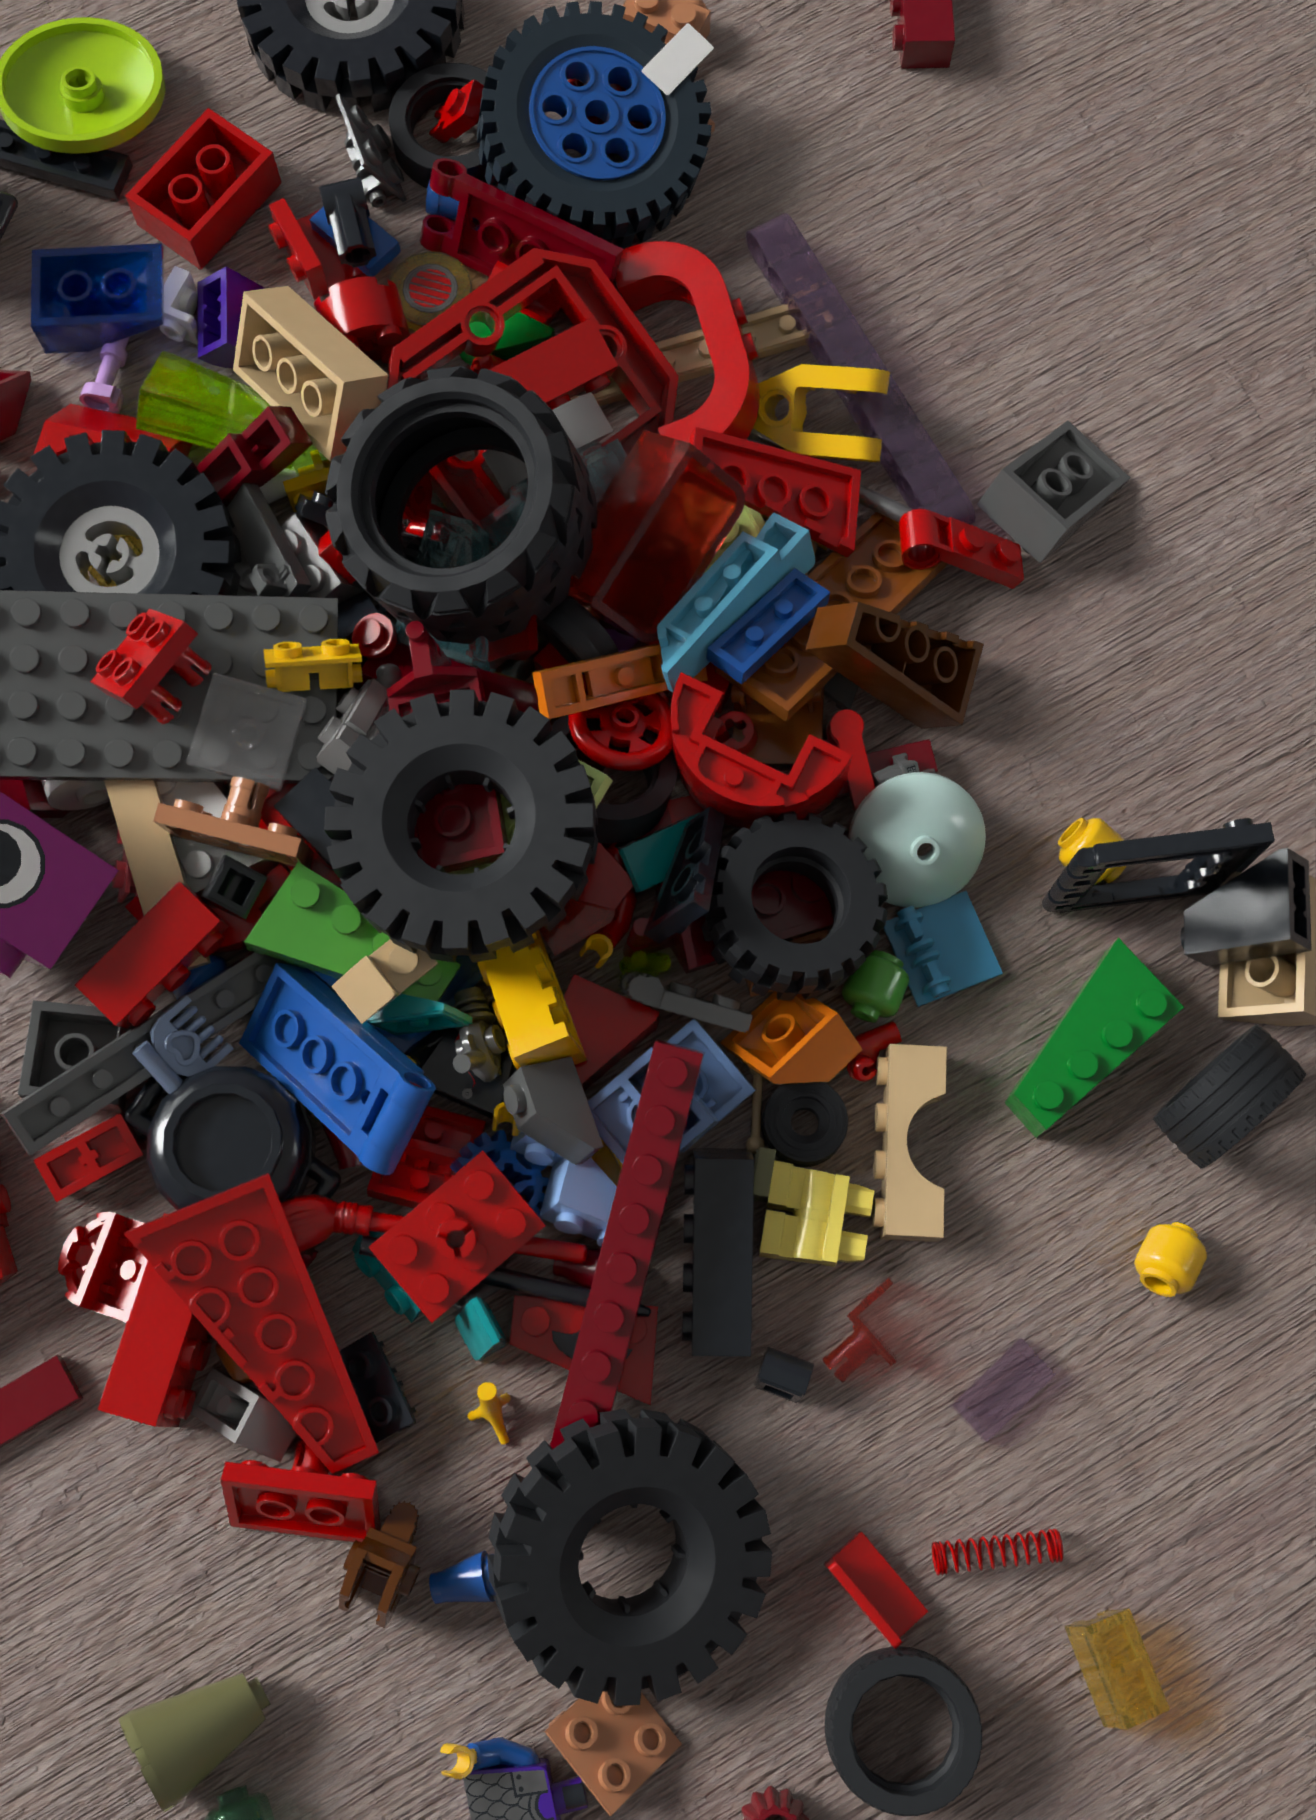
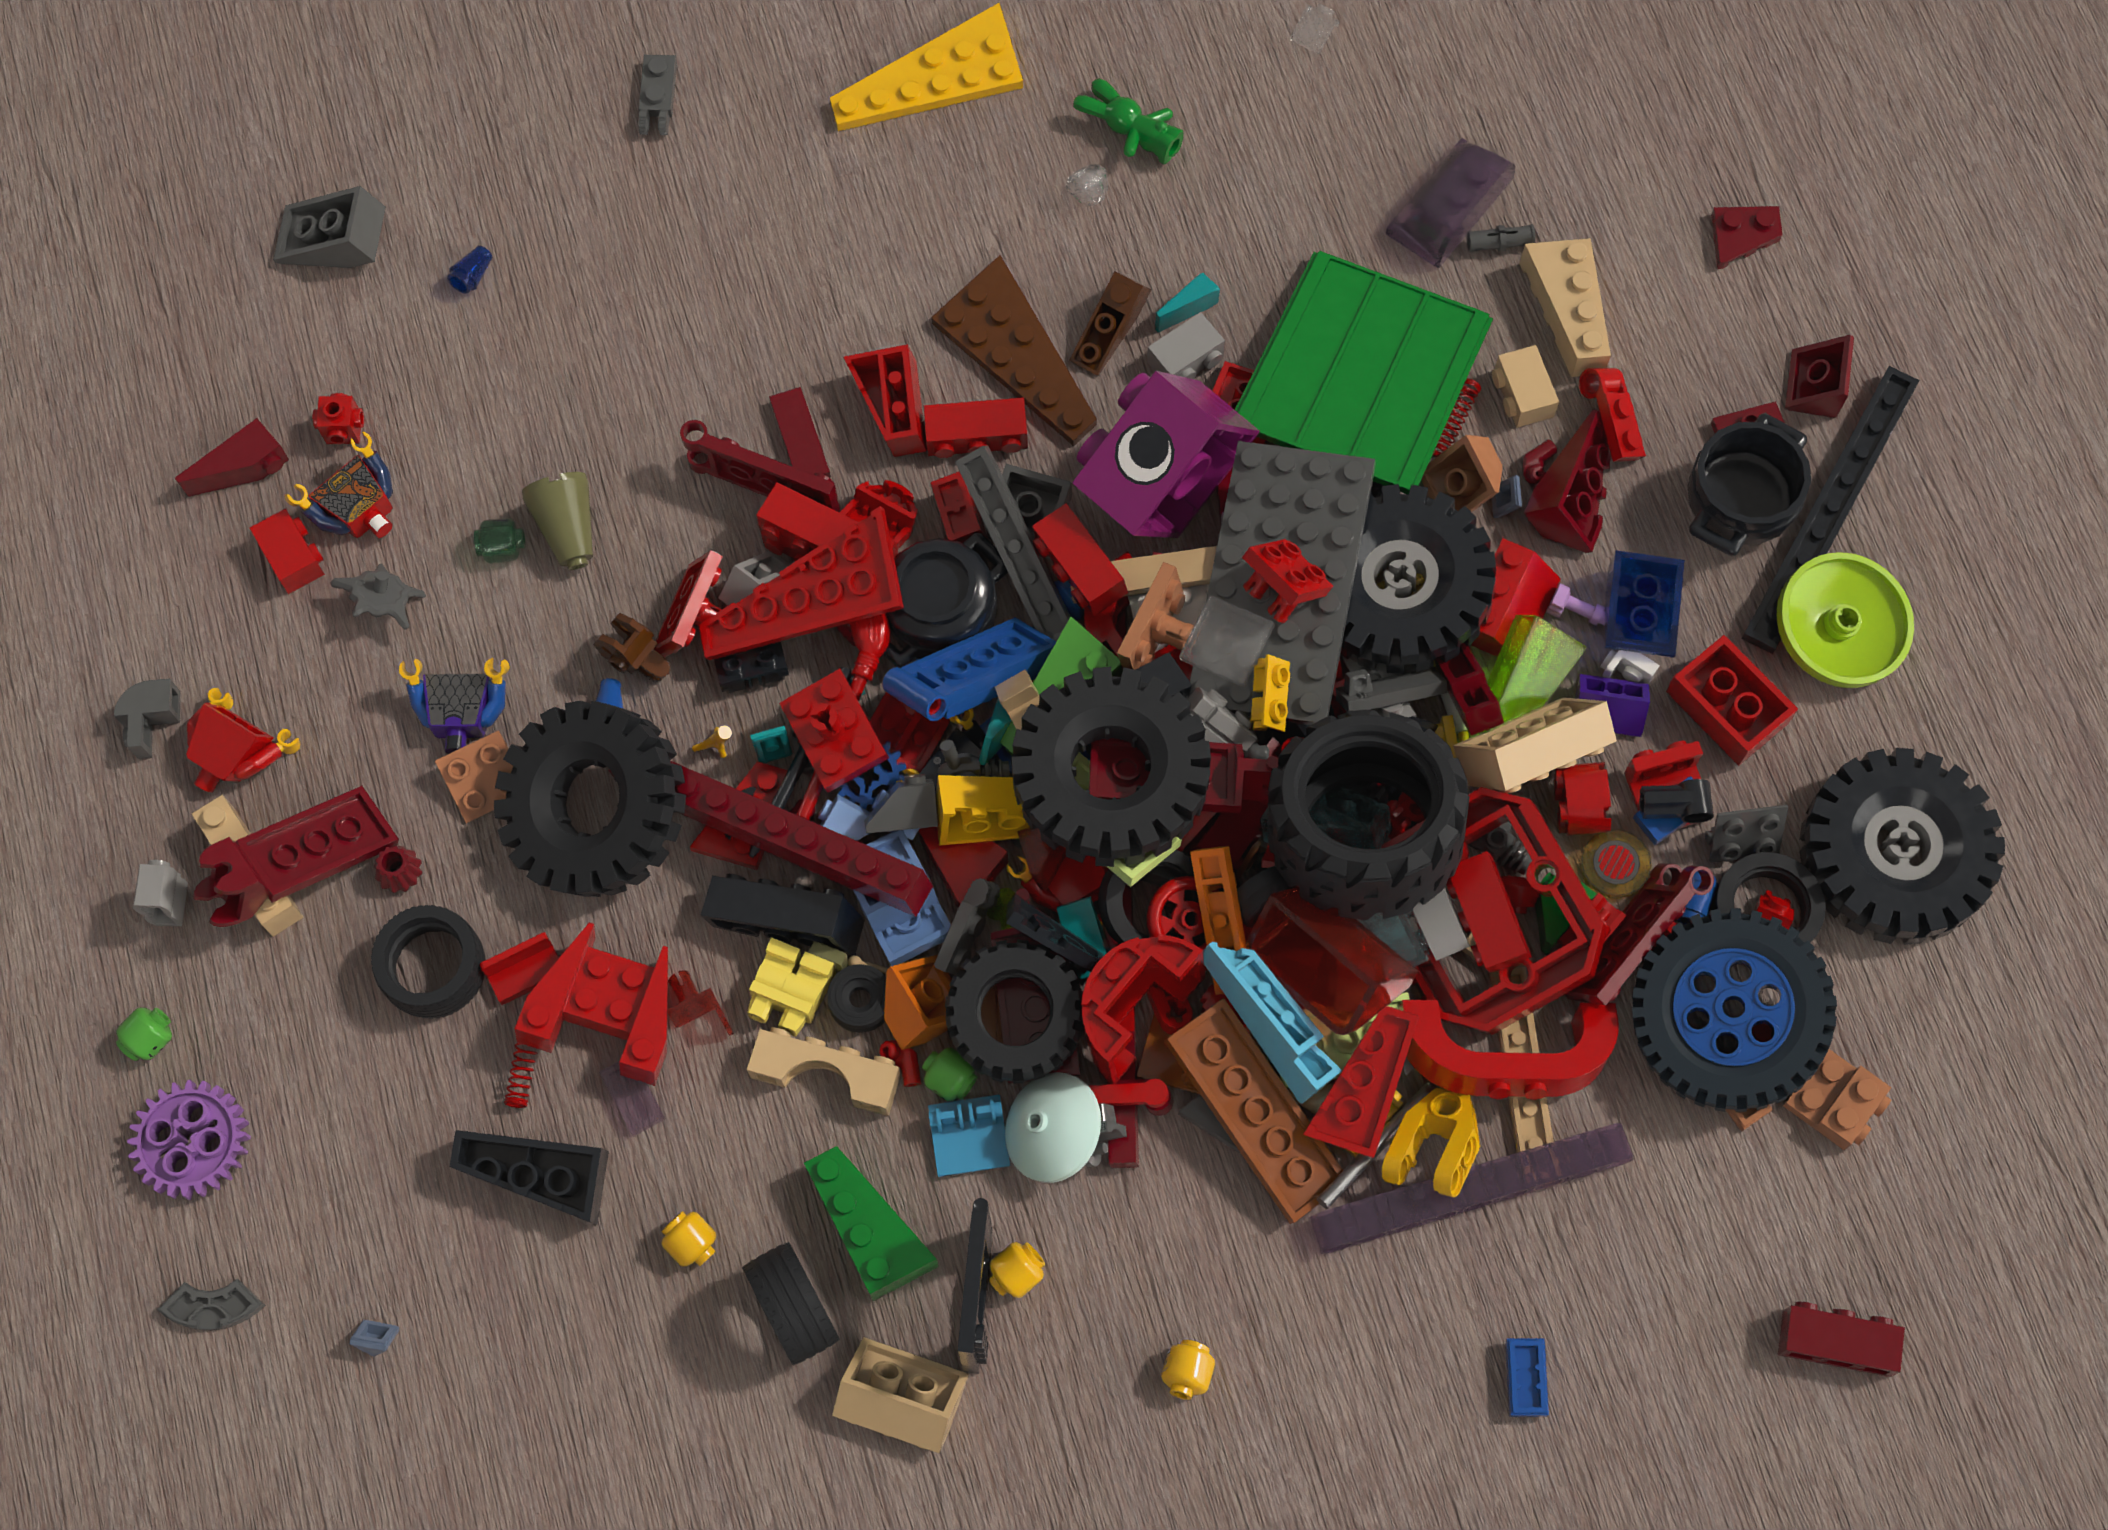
camera: 105 degrees right, 5 degrees down
sand blue piece [132,995,234,1094] -> none
black brick [201,855,268,919] -> none
white sticker [642,23,714,95] -> none
blue plate [706,568,830,684] -> none
black brick [754,1347,814,1403] -> none
reddish brown wedge [805,601,984,729] -> none
red plate [899,509,1024,589] -> none
dark grey slope [977,420,1131,563] -> none
clear yellow hinge [1064,1608,1170,1730] -> none
black slope [1180,848,1312,966] -> none
none -> black wedge [449,1130,609,1225]
none -> red wedge [514,922,668,1086]
none -> dark red hinge [680,420,840,512]
none -> yellow head [1161,1340,1215,1400]
none -> blue plate [1505,1338,1549,1417]

